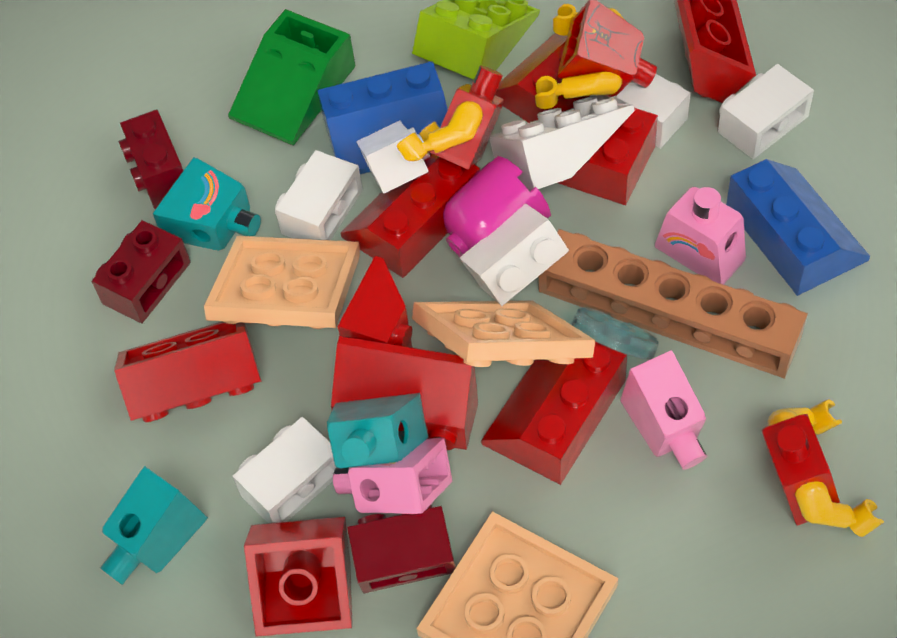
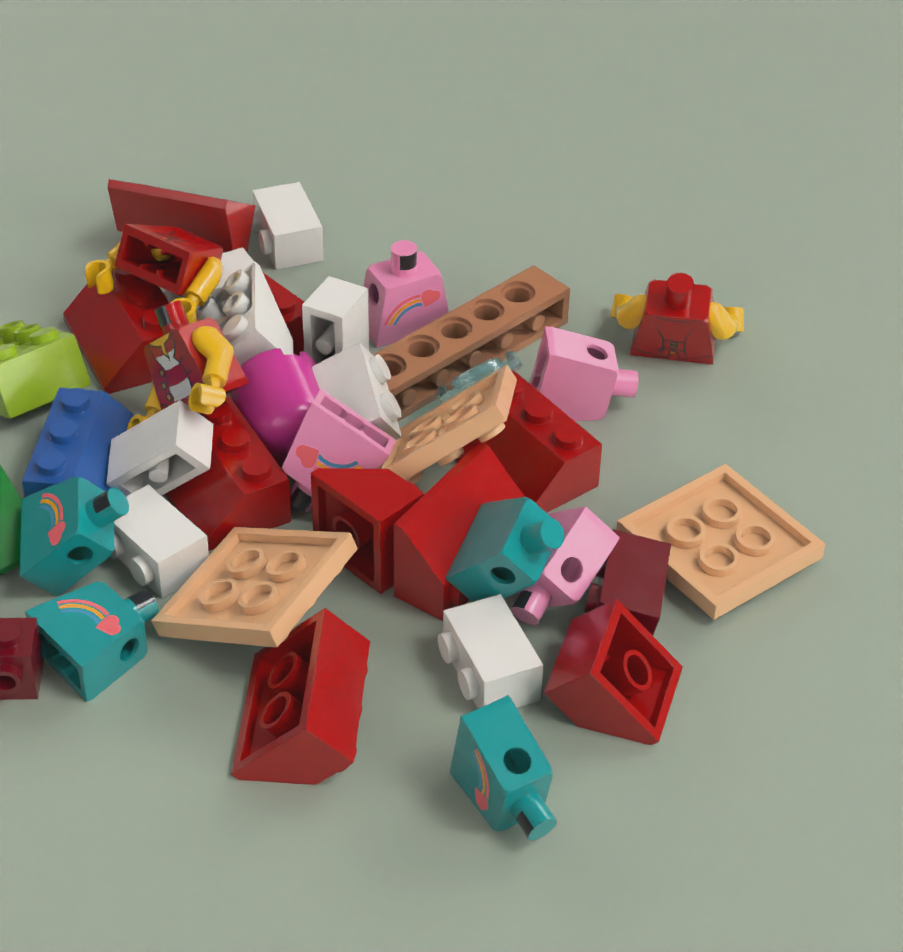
camera: 75 degrees left, 15 degrees down
dark red brick [91,220,191,324] -> none
blue slope [726,159,870,296] -> none
none -> teal torso [20,477,129,596]
none -> bright pink torso [282,389,396,512]
none -> white brick [302,276,369,364]

